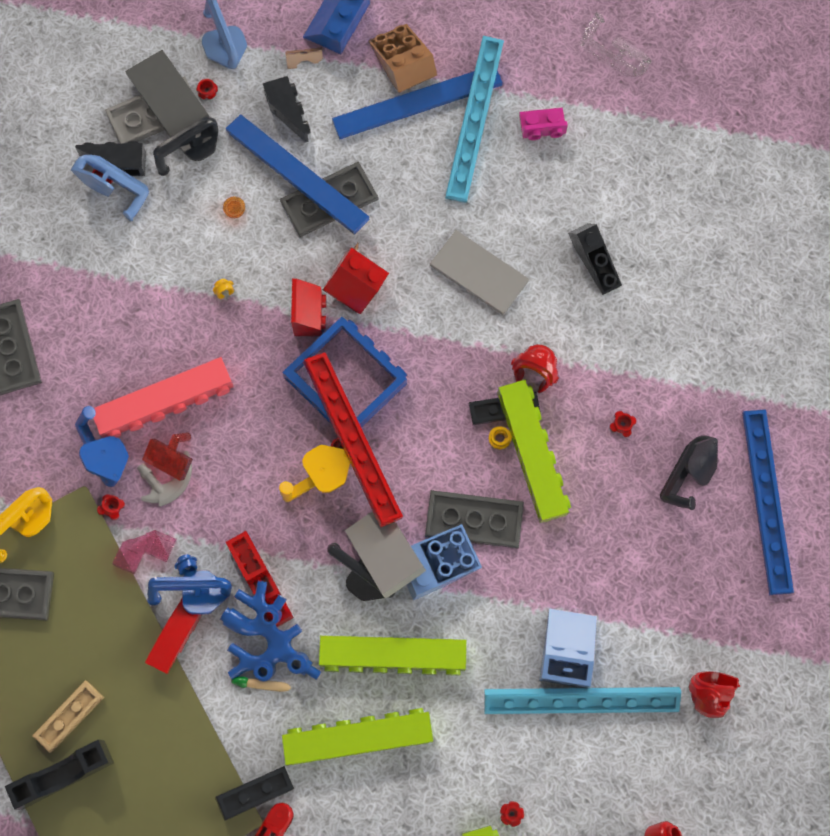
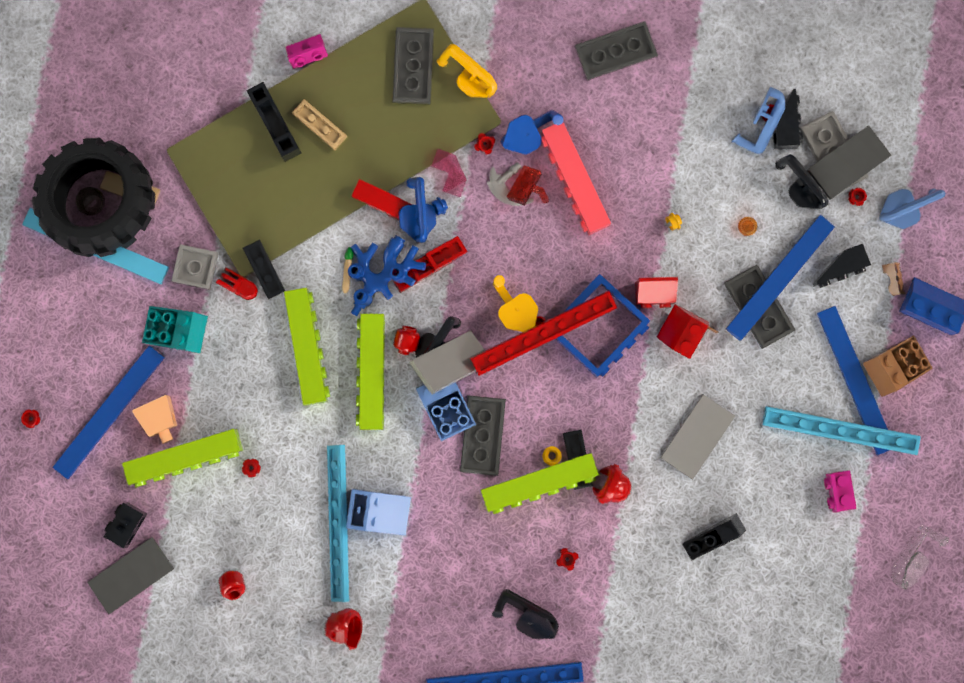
camera: 90 degrees right, 10 degrees up
none -> red head [393,326,420,355]

